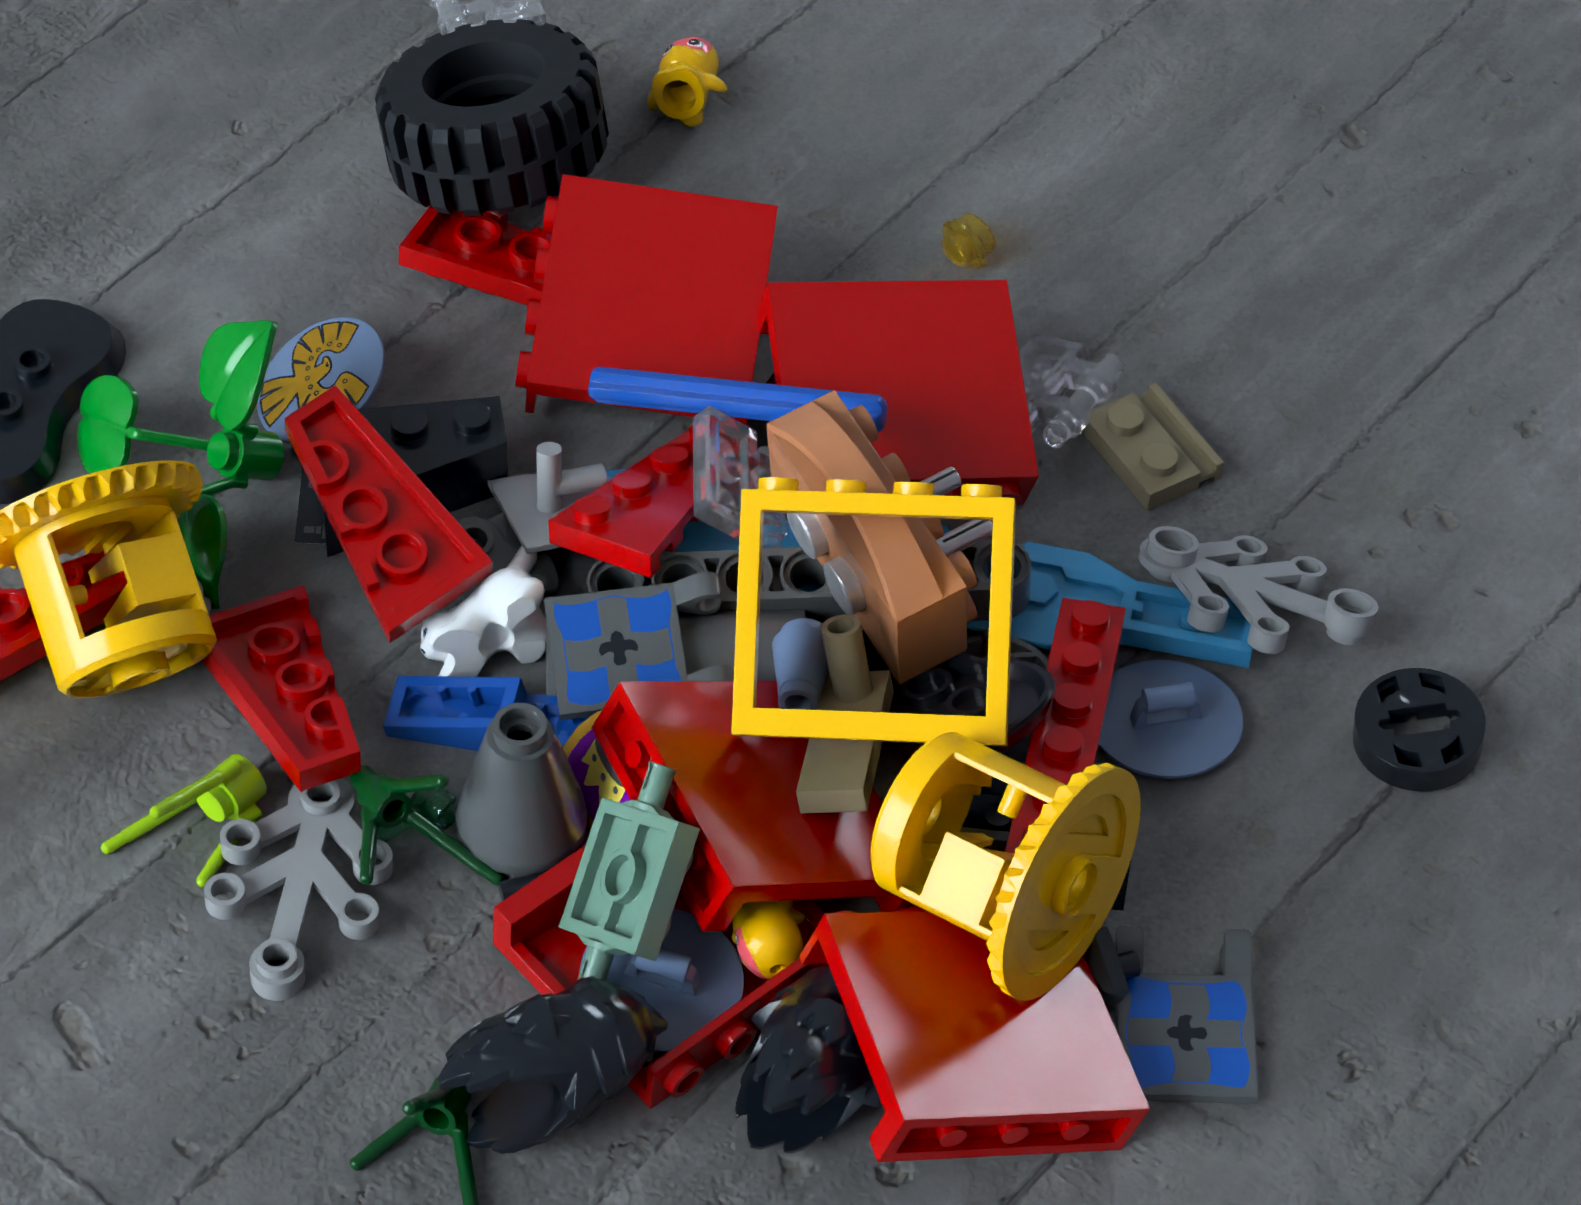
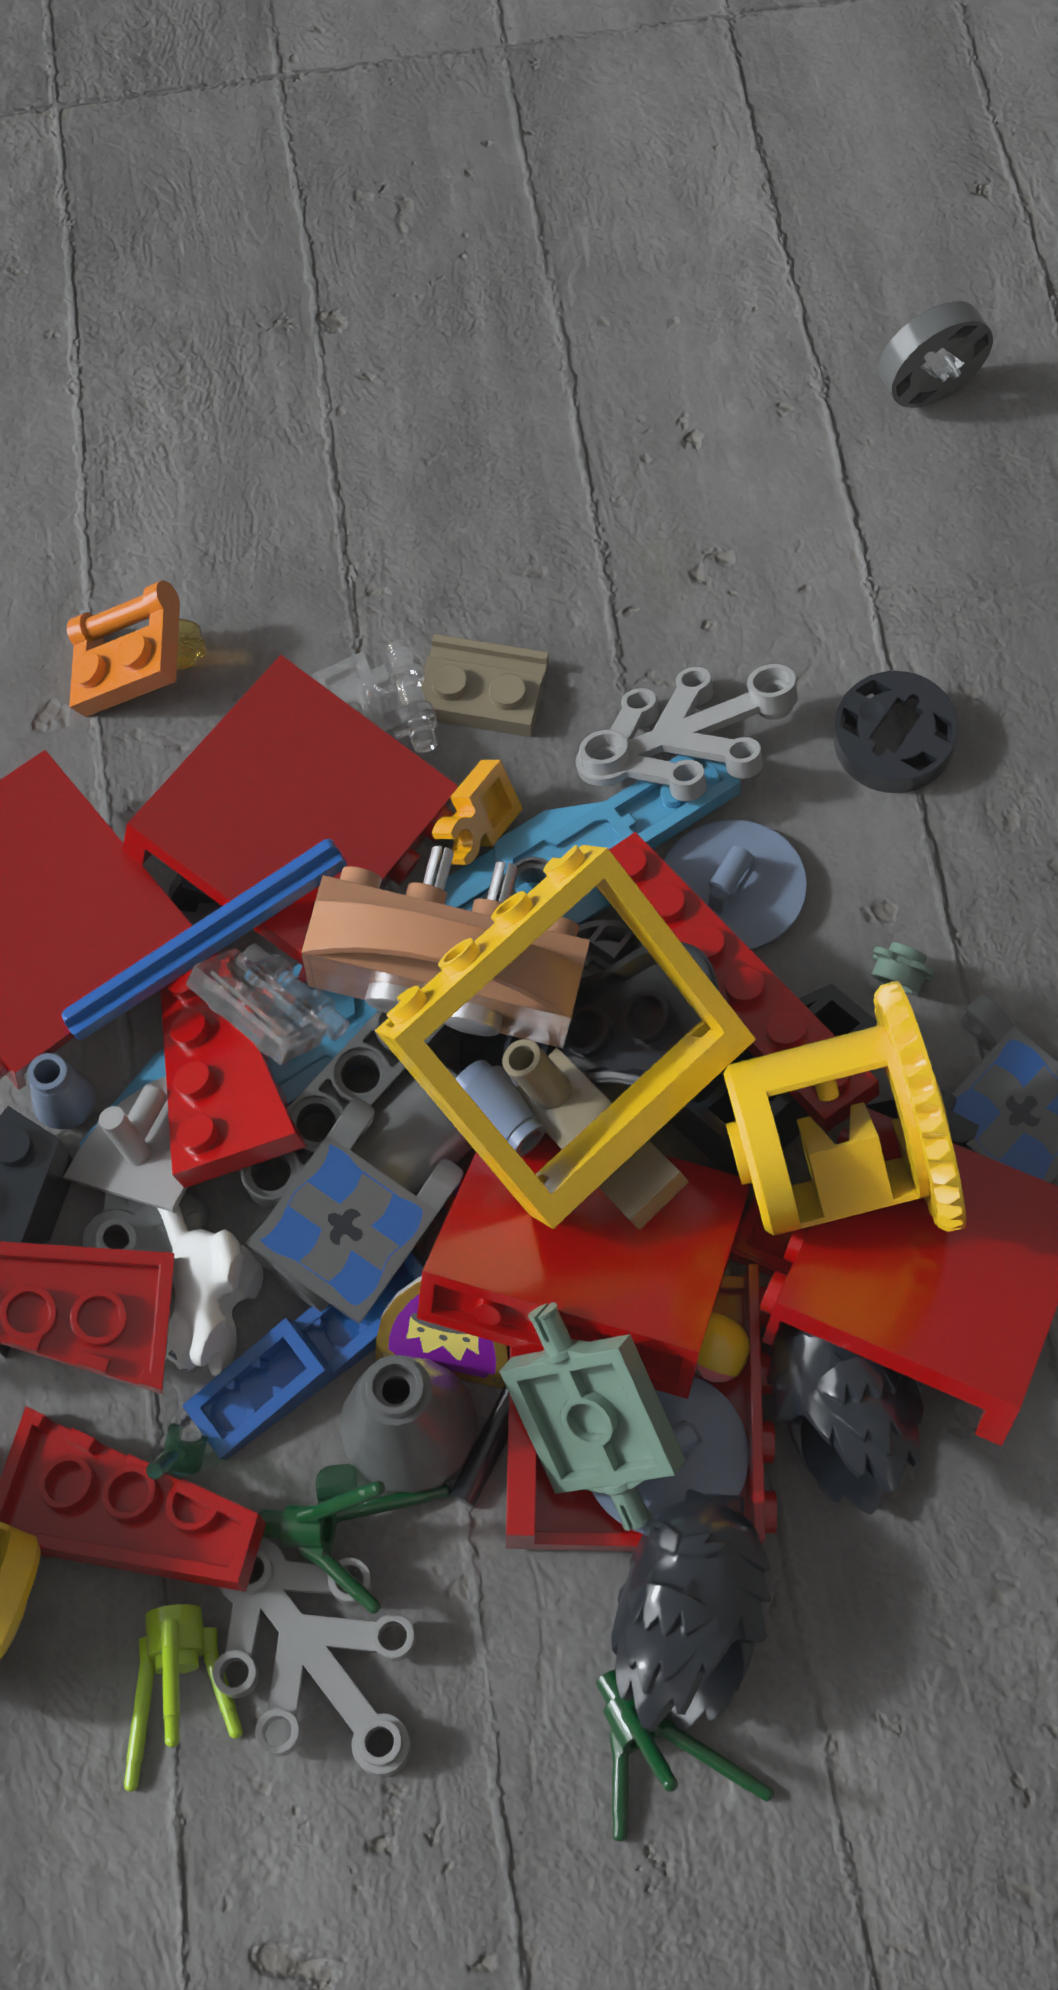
camera: 40 degrees left, 15 degrees up
none -> sand blue cone [27,1053,96,1129]
none -> orange plate [67,580,180,717]
none -> clear green hand [146,1423,208,1480]
none -> light orange plate [432,760,523,865]
none -> sand green plate [871,942,935,995]

